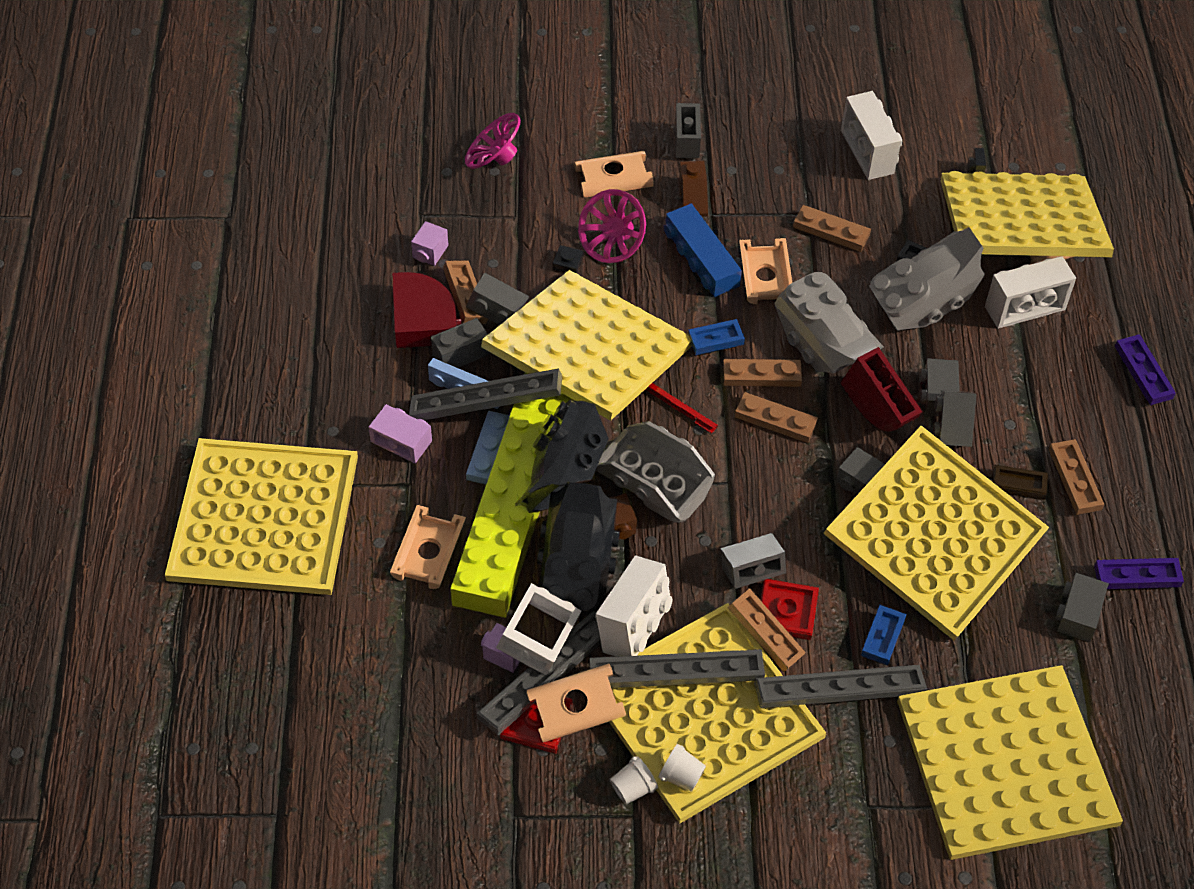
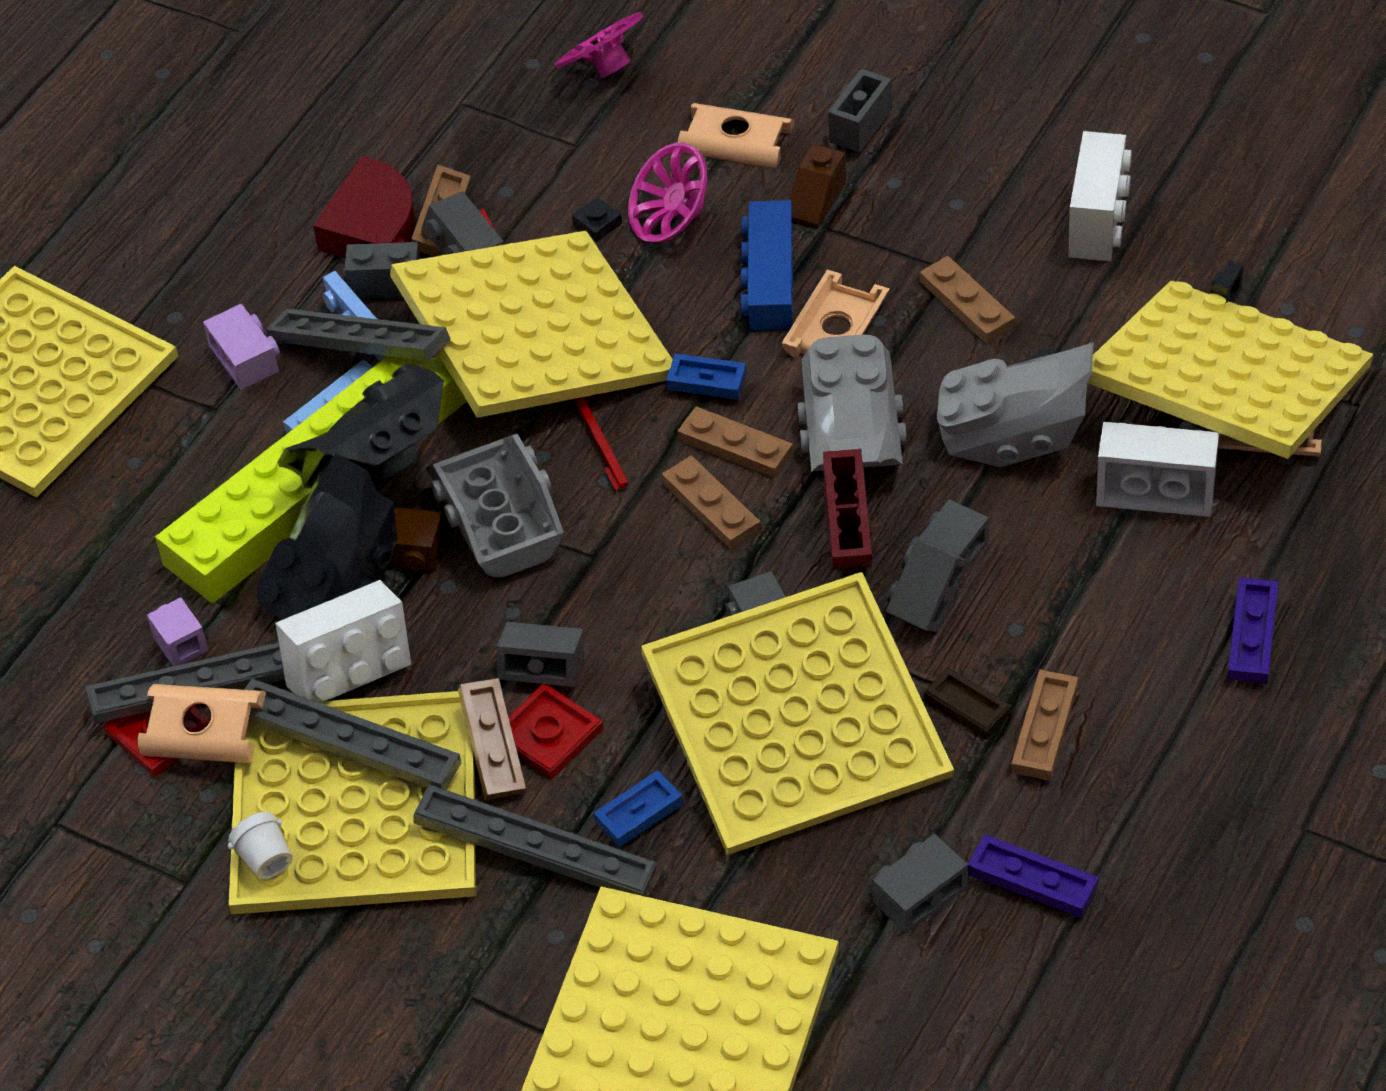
camera: 35 degrees right, 5 degrees down
light nougat piece [390,505,466,589] -> none
lavender brick [411,221,448,266] -> none
white window [496,583,581,675] -> none
white piece [610,756,658,804] -> none

